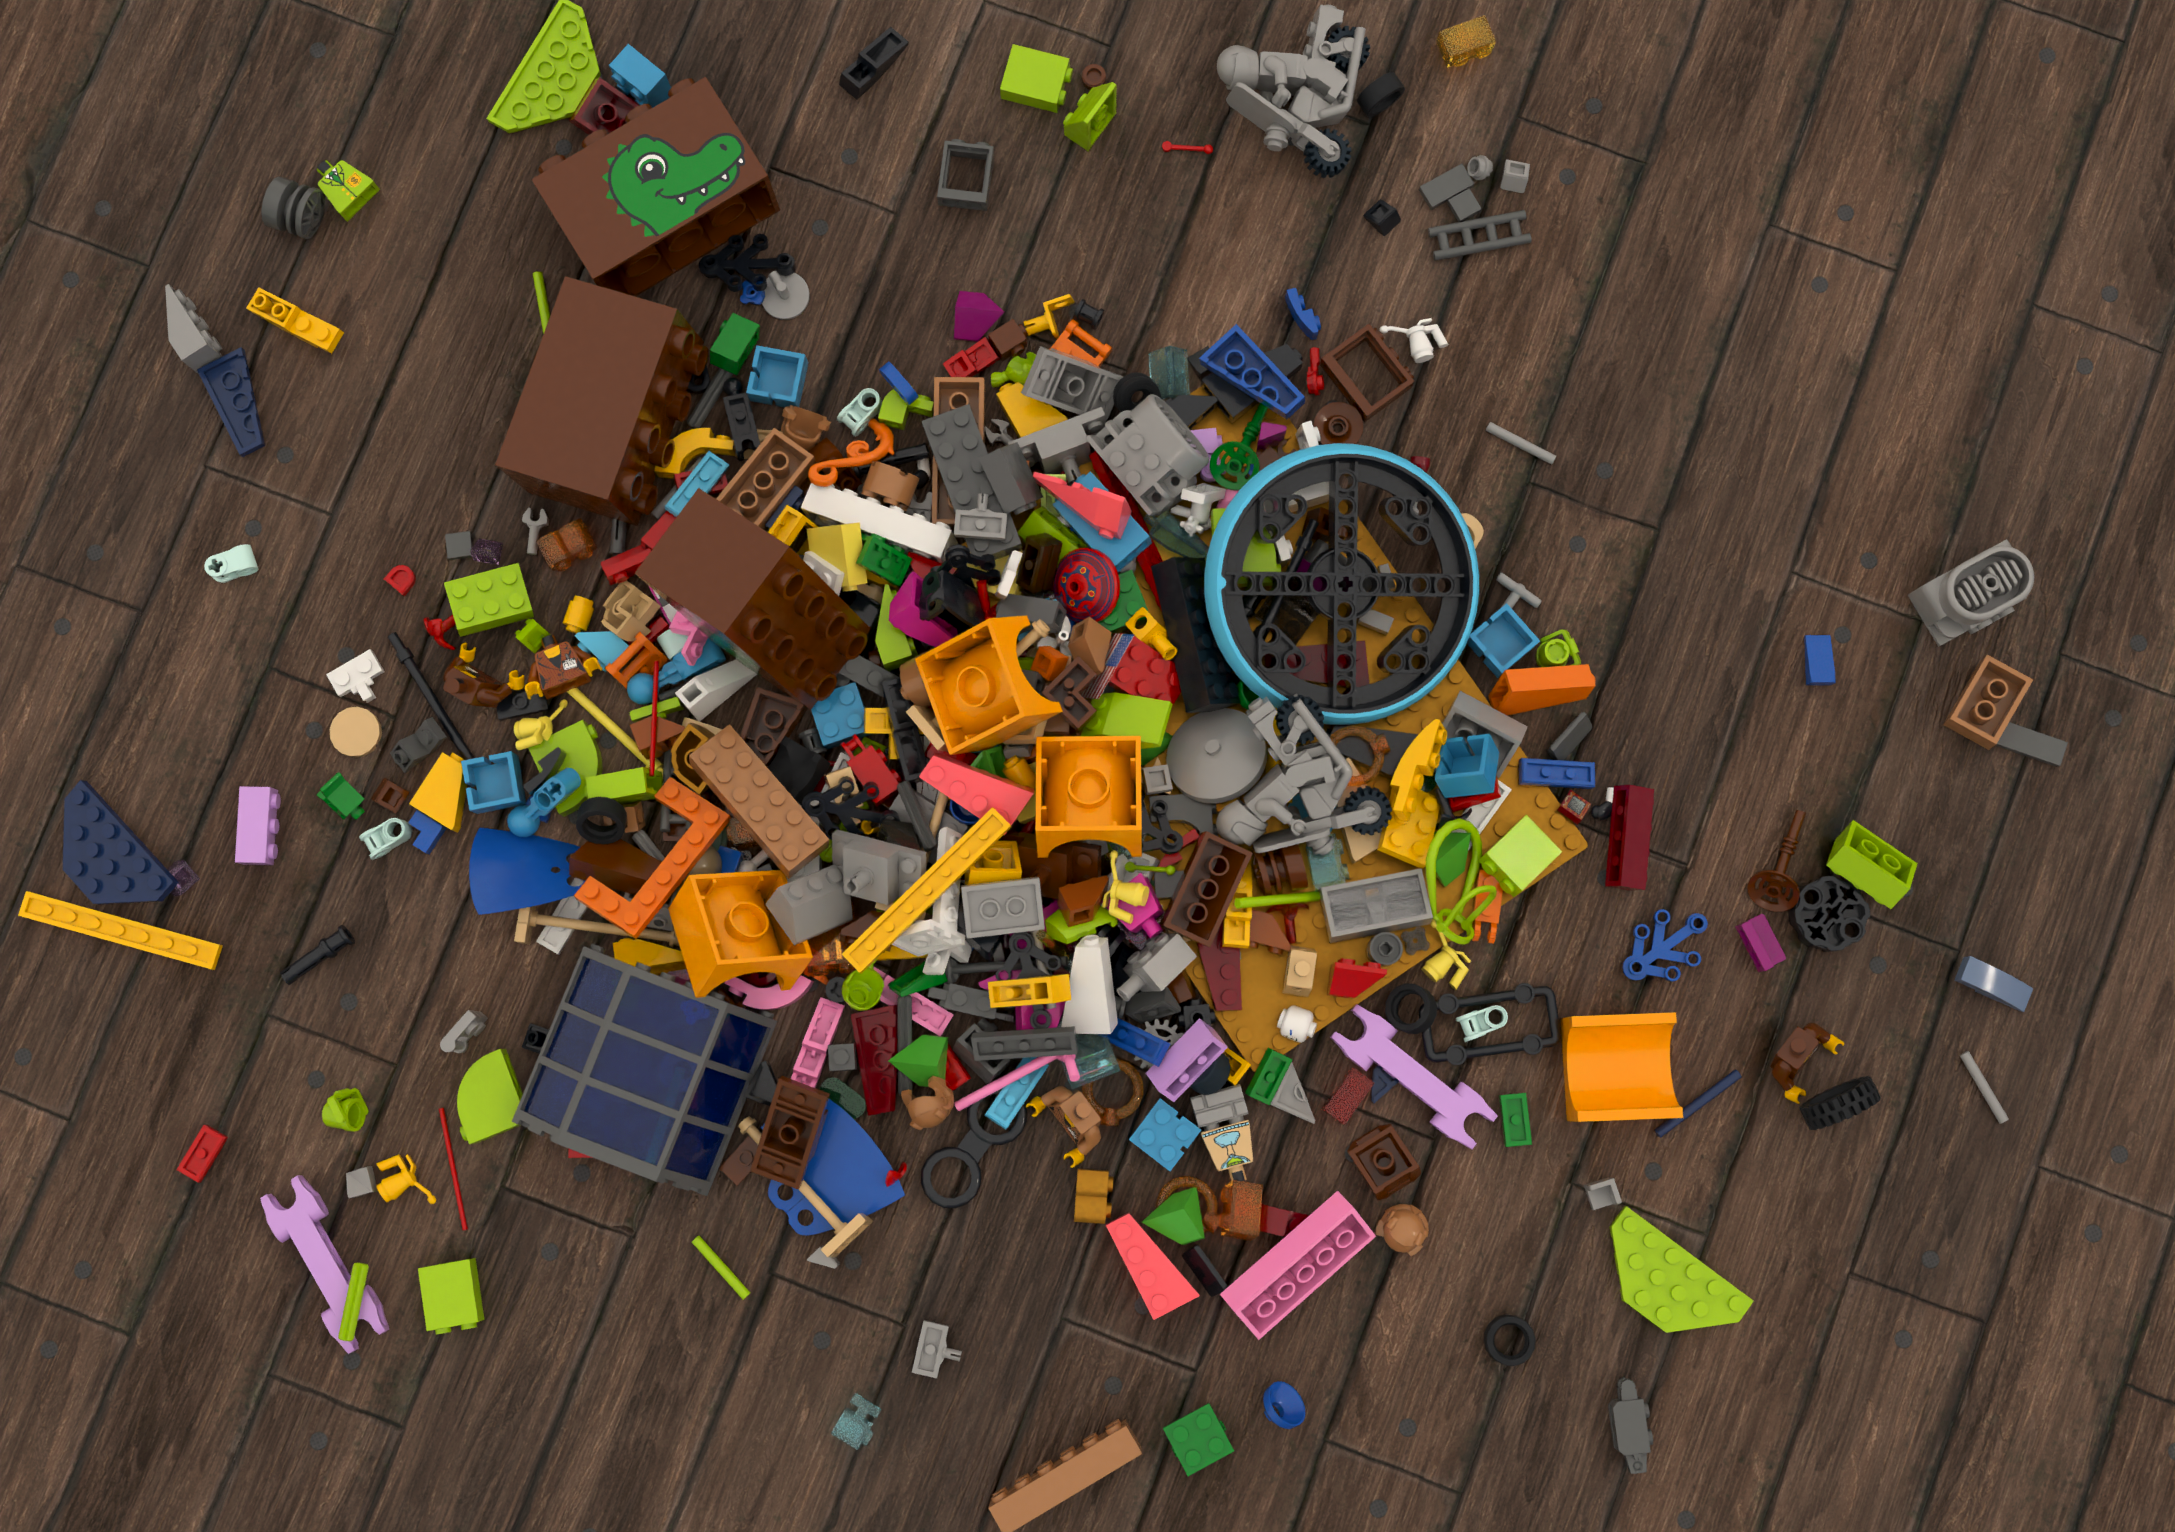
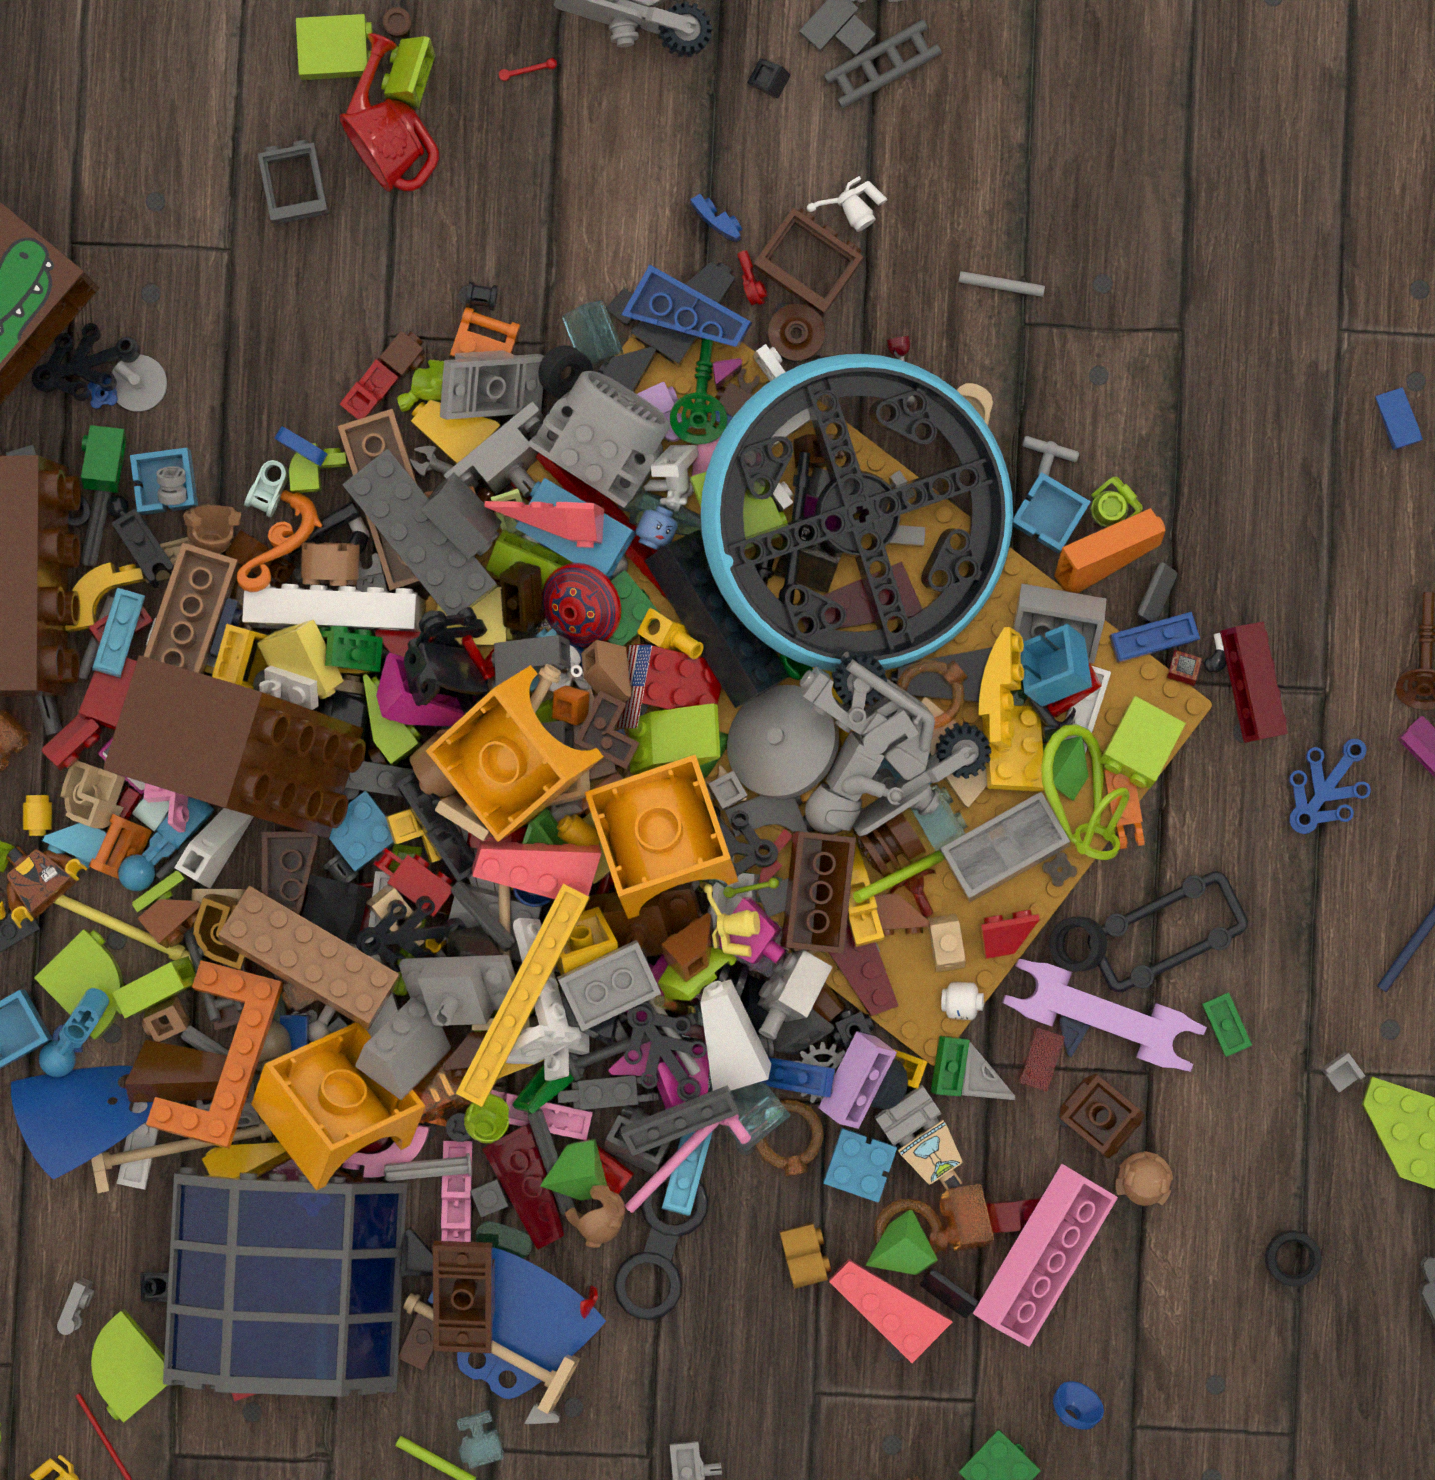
camera: 20 degrees left, 5 degrees up
light yellow piece [514,699,568,750] -> none
black slope [523,747,566,796] -> none
black tyre [576,797,627,844] -> none
red piece [649,661,659,776] -> none
black slope [839,27,909,100] -> none
magenta slope [954,291,1004,342] -> none
light grey plate [954,493,1007,540] -> none
yellow slope [988,974,1071,1008] -> none
white tile [995,550,1023,600] -> none
yellow bracket [1024,294,1075,339] -> none
medium nougat torso [1026,1086,1101,1168] -> none
dark grey wheel [1366,932,1403,967] -> none
light yellow piece [1422,920,1471,990] -> none
light aqua piece [1456,1005,1508,1042] -> none
light orange piece [1561,1012,1683,1122] -> none
none -> light grey wheel [156,466,187,505]
none -> red piece [339,33,439,192]
none -> light grey axle [384,1153,472,1181]
none -> clear light blue brick [456,1410,504,1469]
none -> medium blue head [636,506,678,550]

